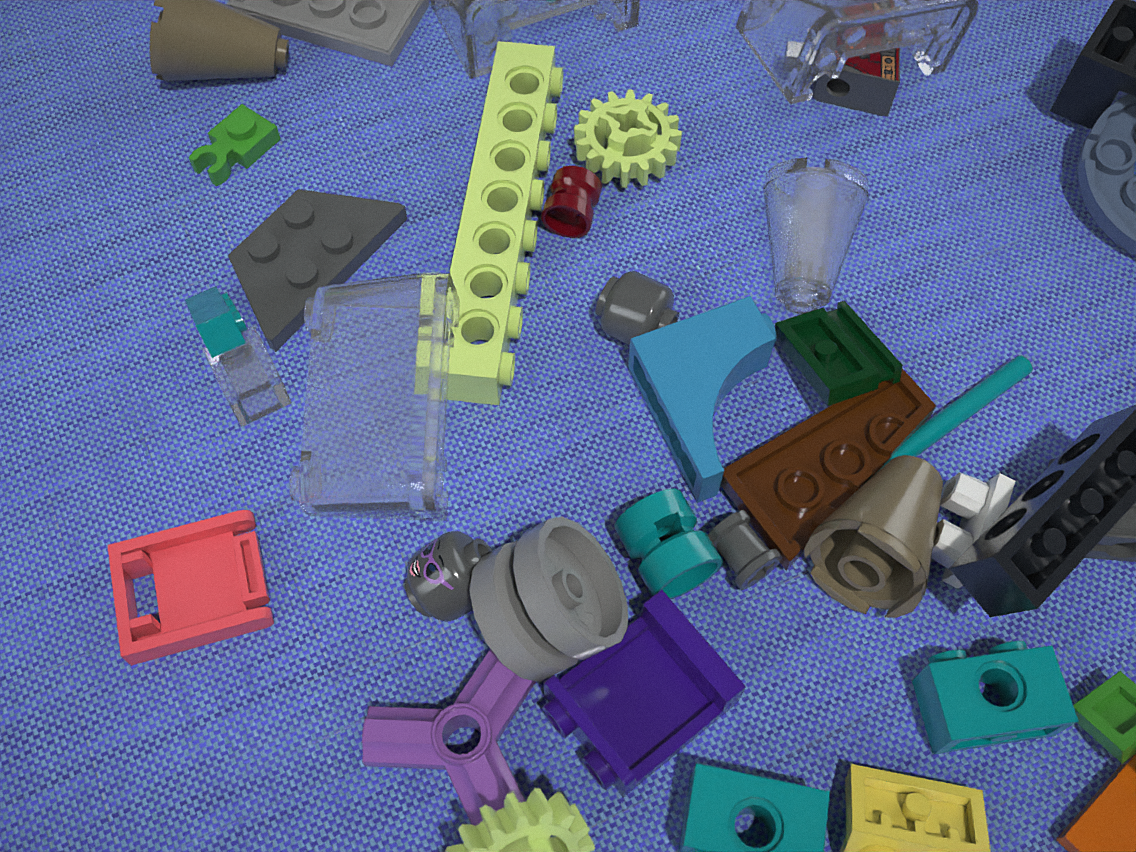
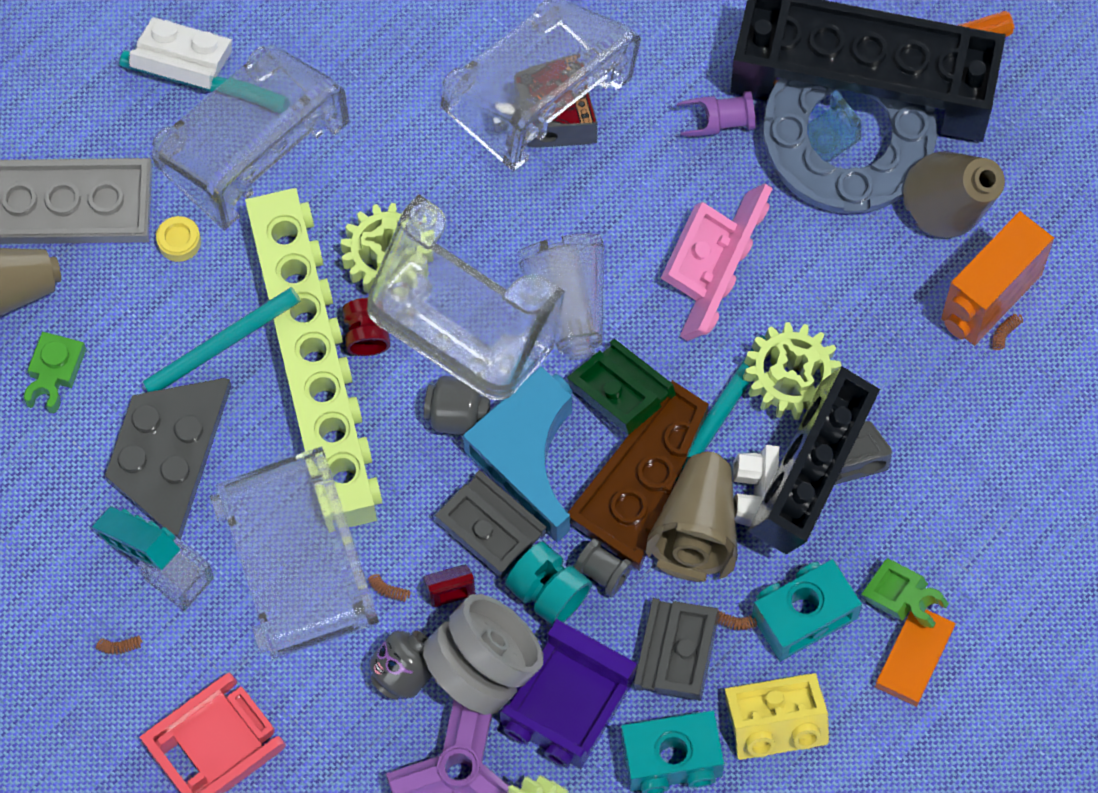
camera: 20 degrees left, 5 degrees up
none -> nougat leg [96,635,142,655]
none -> teal bar [143,287,301,392]
none -> light yellow tile [156,216,201,262]
none -> clear windscreen [367,194,565,400]
none -> nougat leg [367,574,410,602]
none -> dark red slope [424,565,476,607]
none -> dark grey plate [435,470,546,579]
none -> dark grey plate [634,598,720,701]
none -> bright pink bracket [661,183,772,341]
none -> medium lavender piece [676,91,756,137]
none -> nougat leg [718,611,757,631]
none -> yellowish green gear [743,322,842,420]

